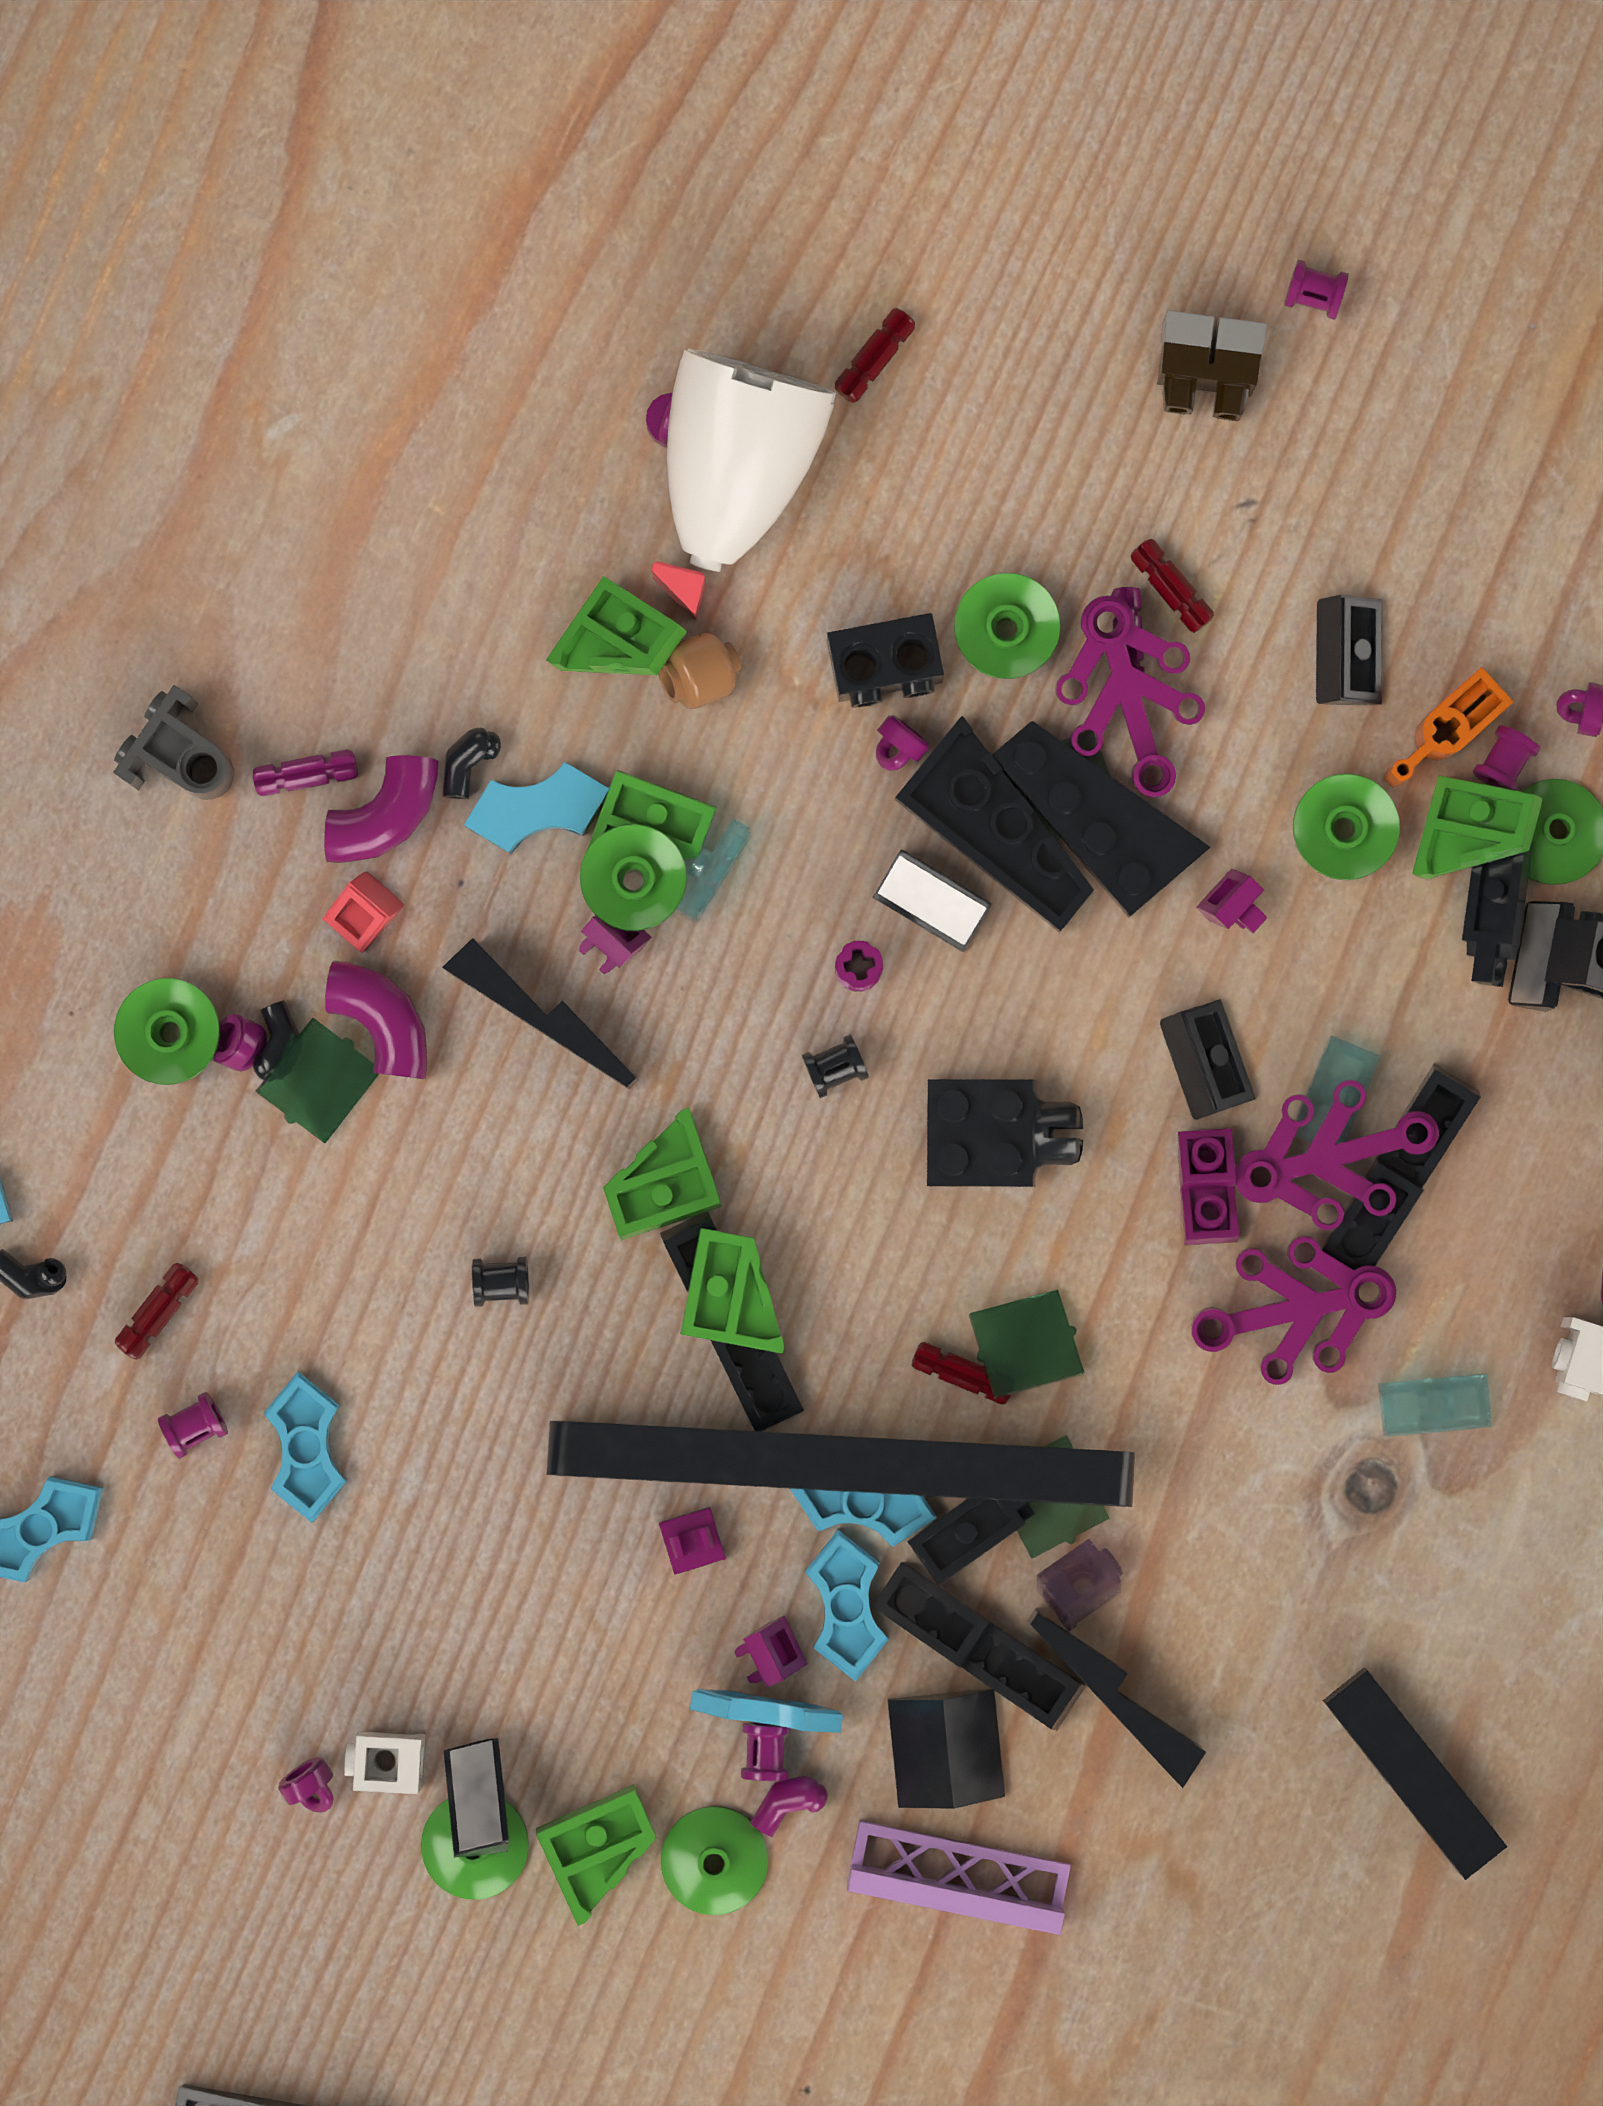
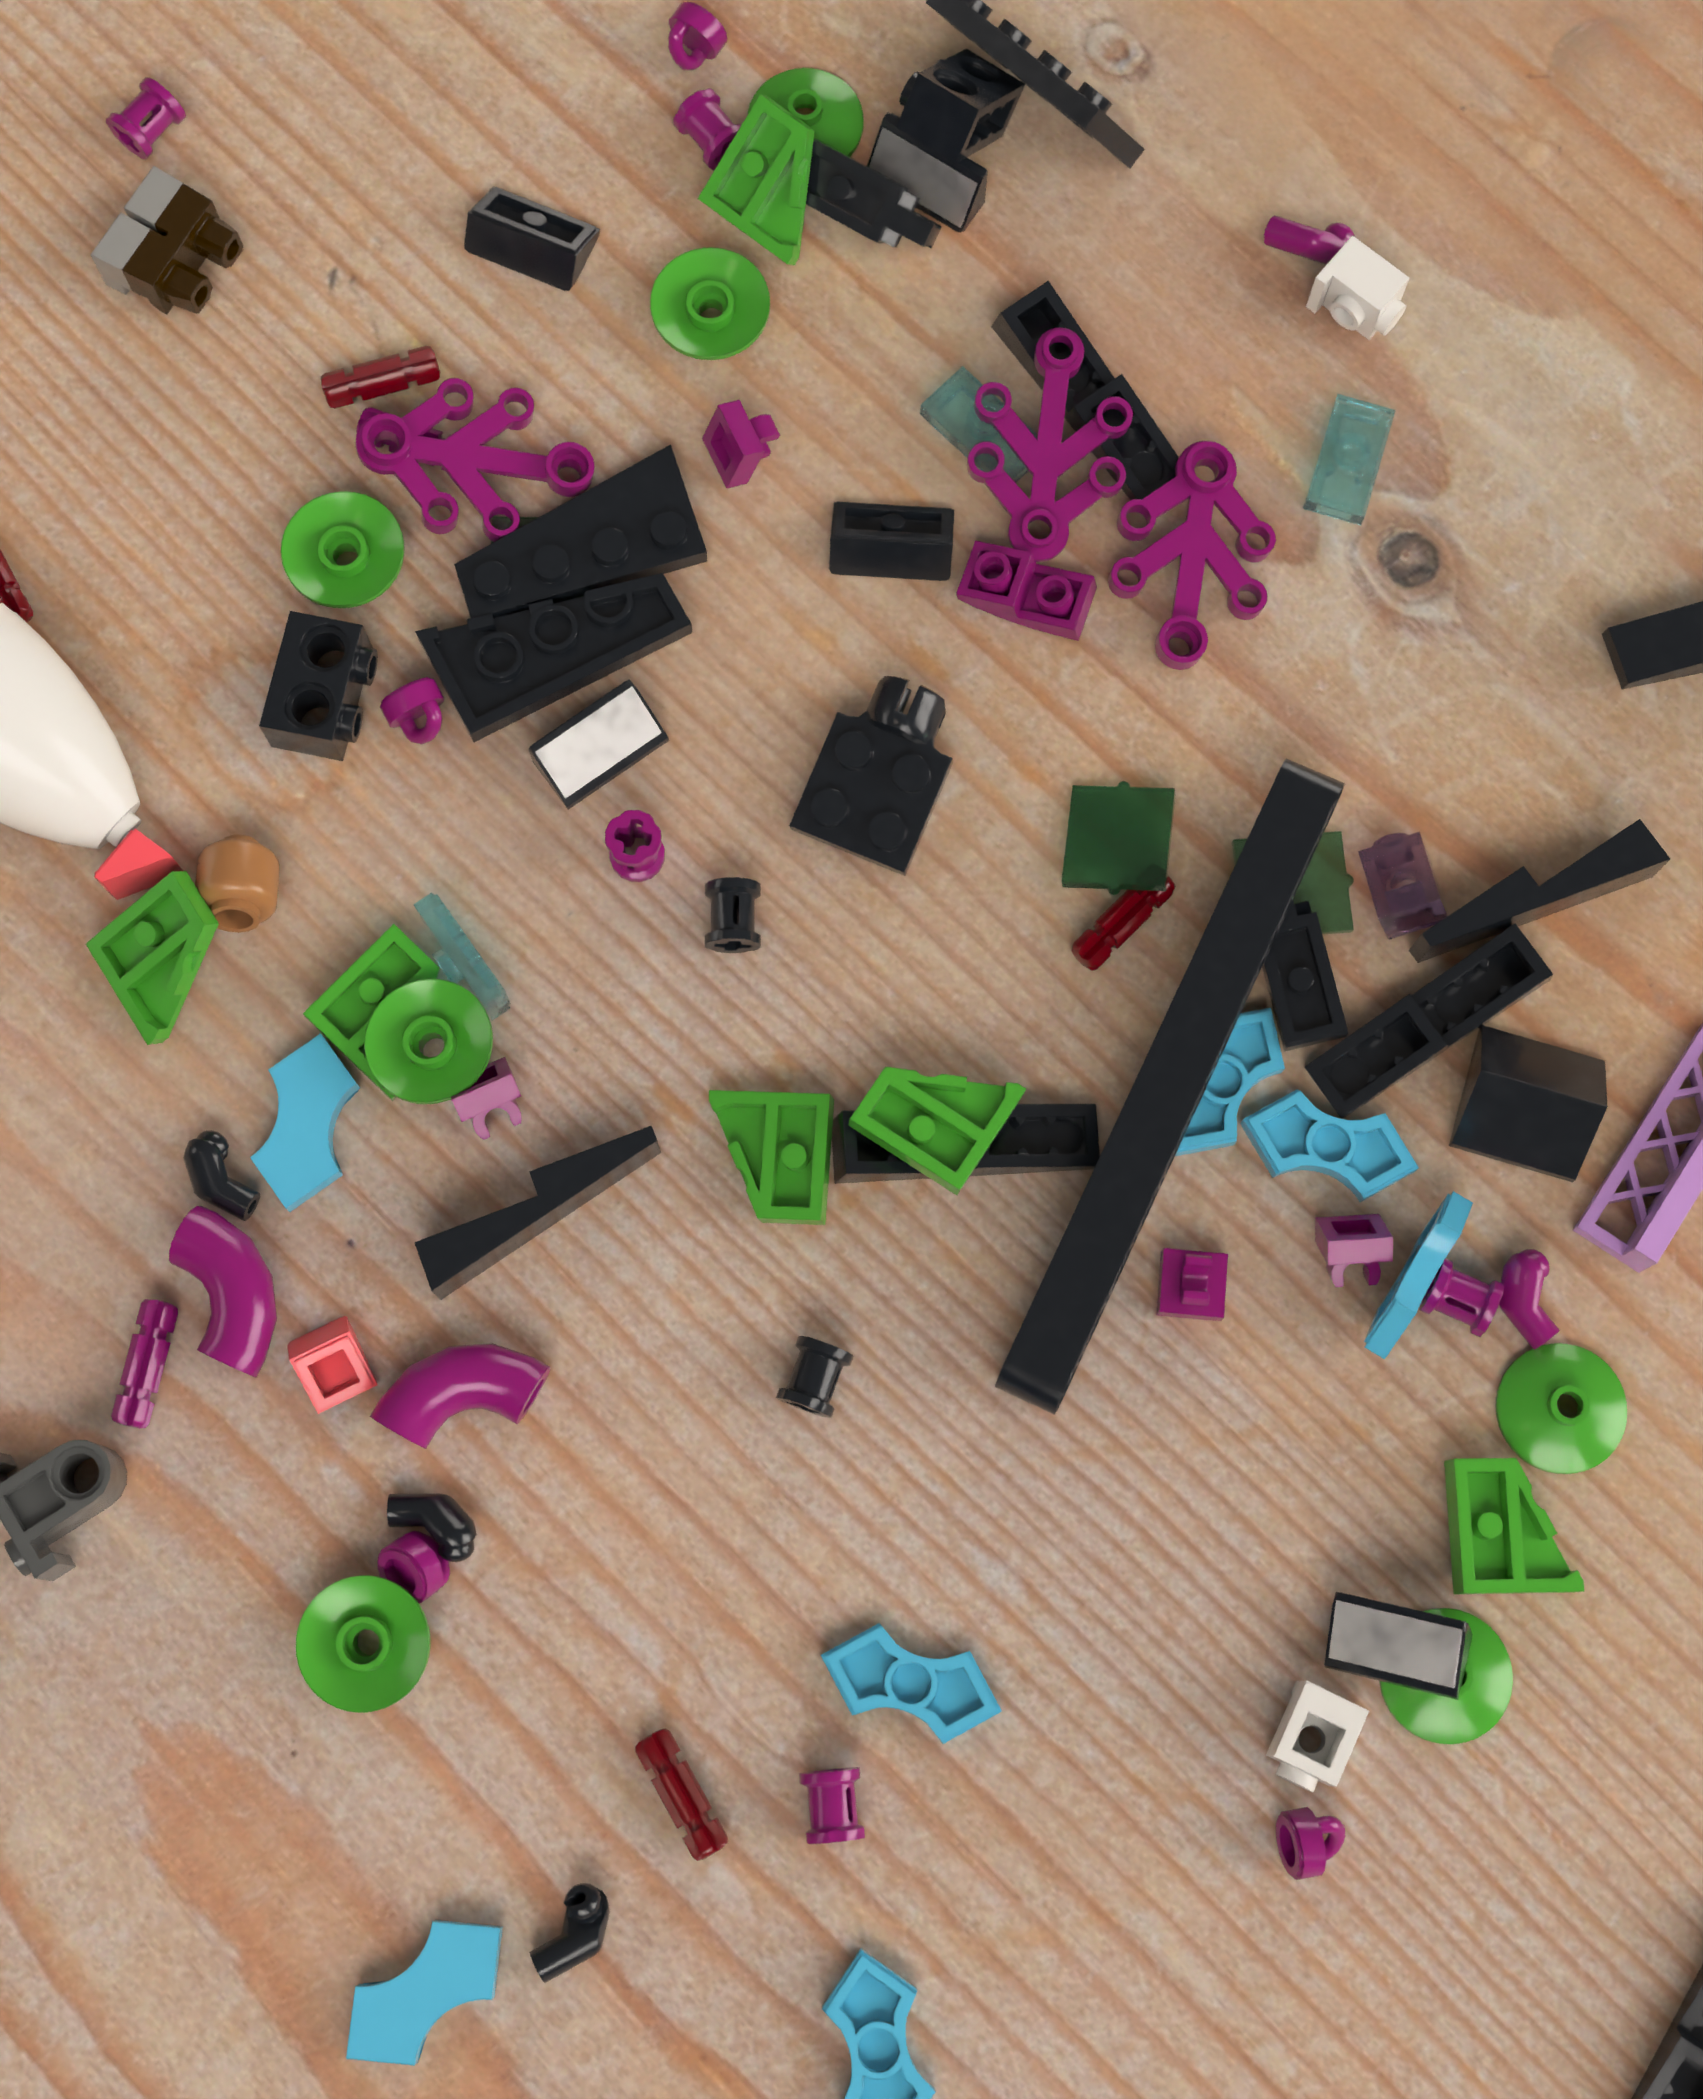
camera: 65 degrees left, 10 degrees down
clear green piece [256,1017,379,1143] -> none
orange piece [1384,666,1514,788] -> none

